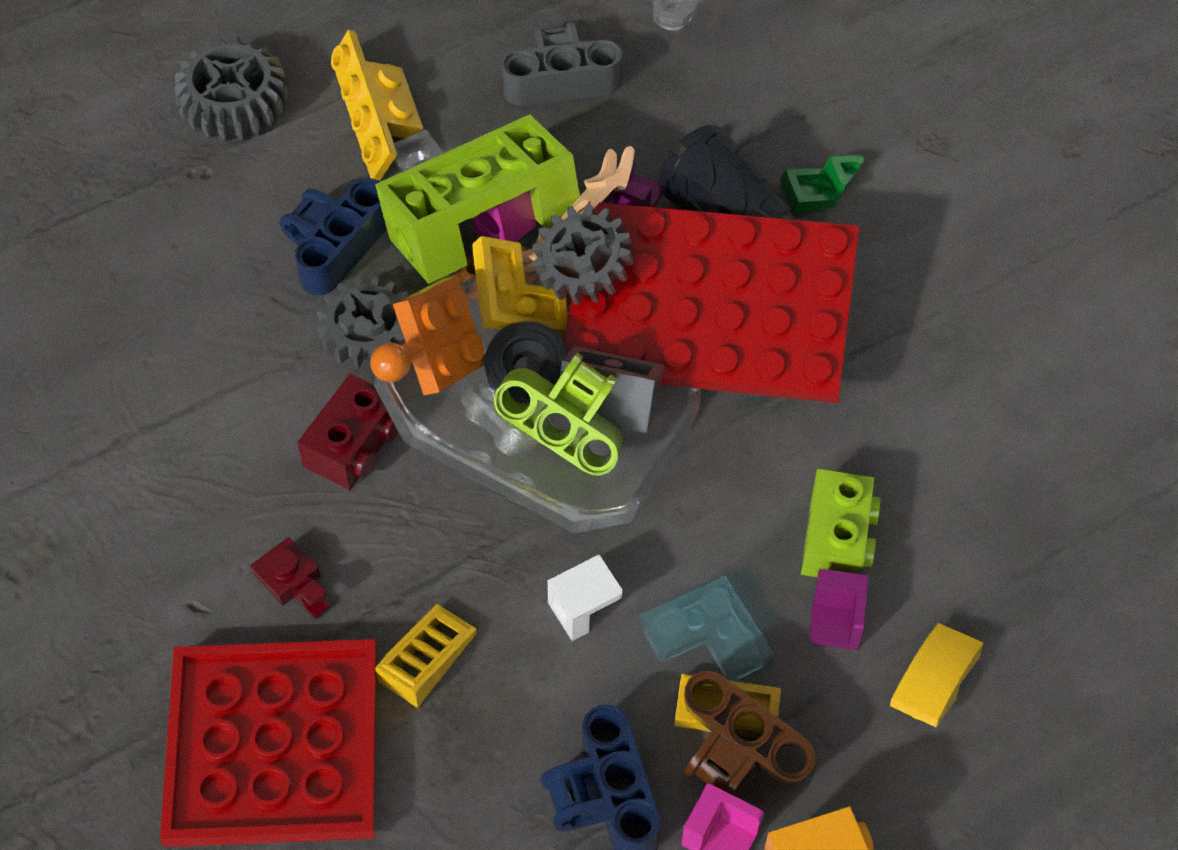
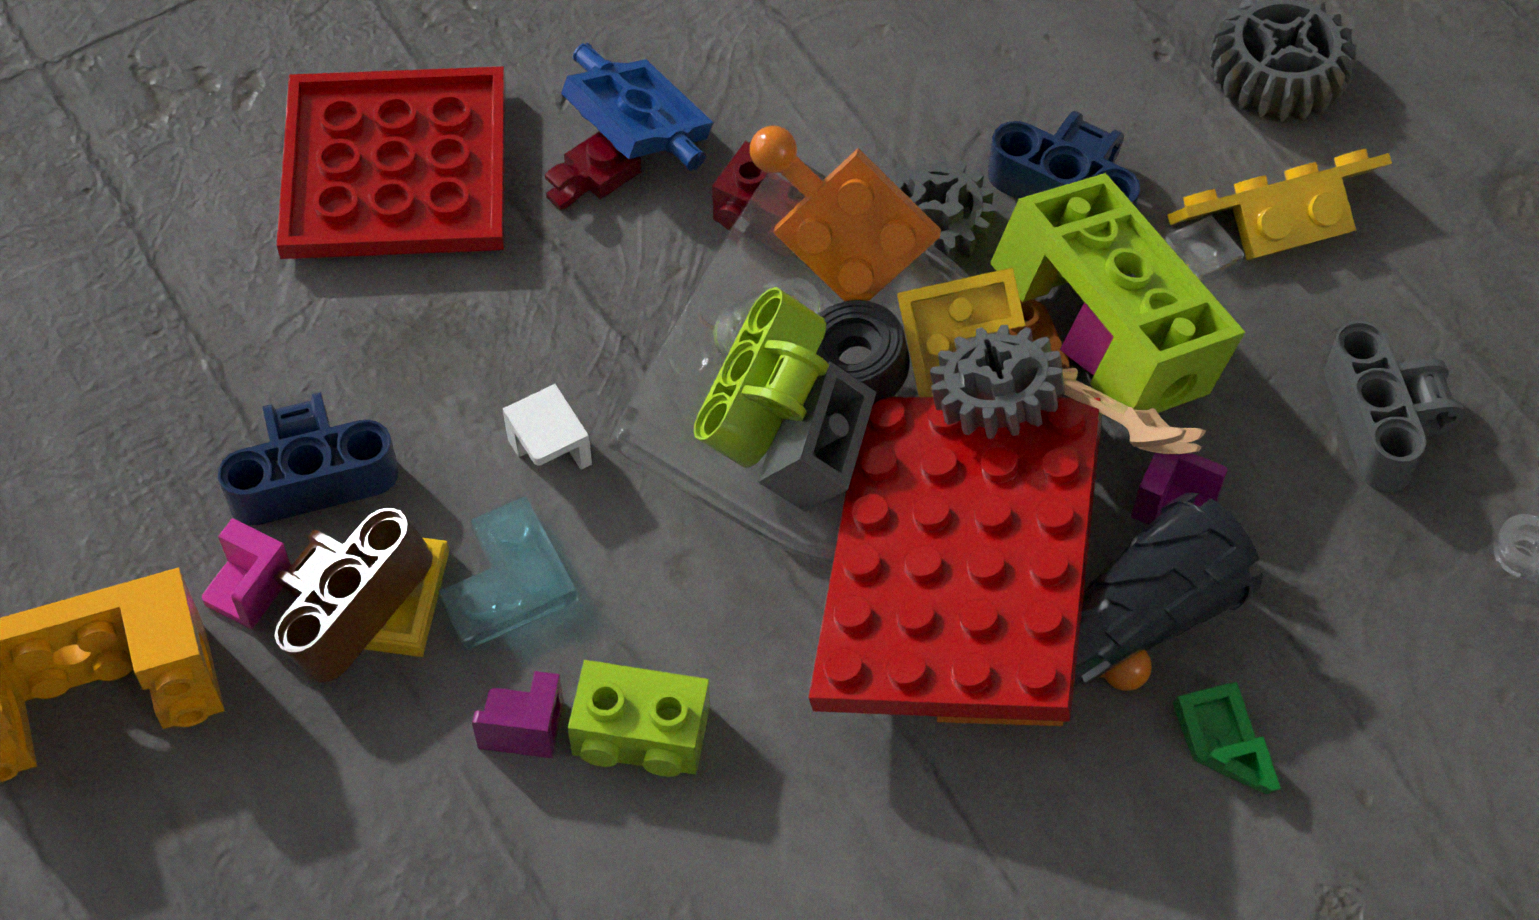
camera: 90 degrees right, 0 degrees up
yellow slope [375,604,477,708] -> none
yellow slope [890,623,984,727] -> none
none -> blue plate [561,42,713,171]

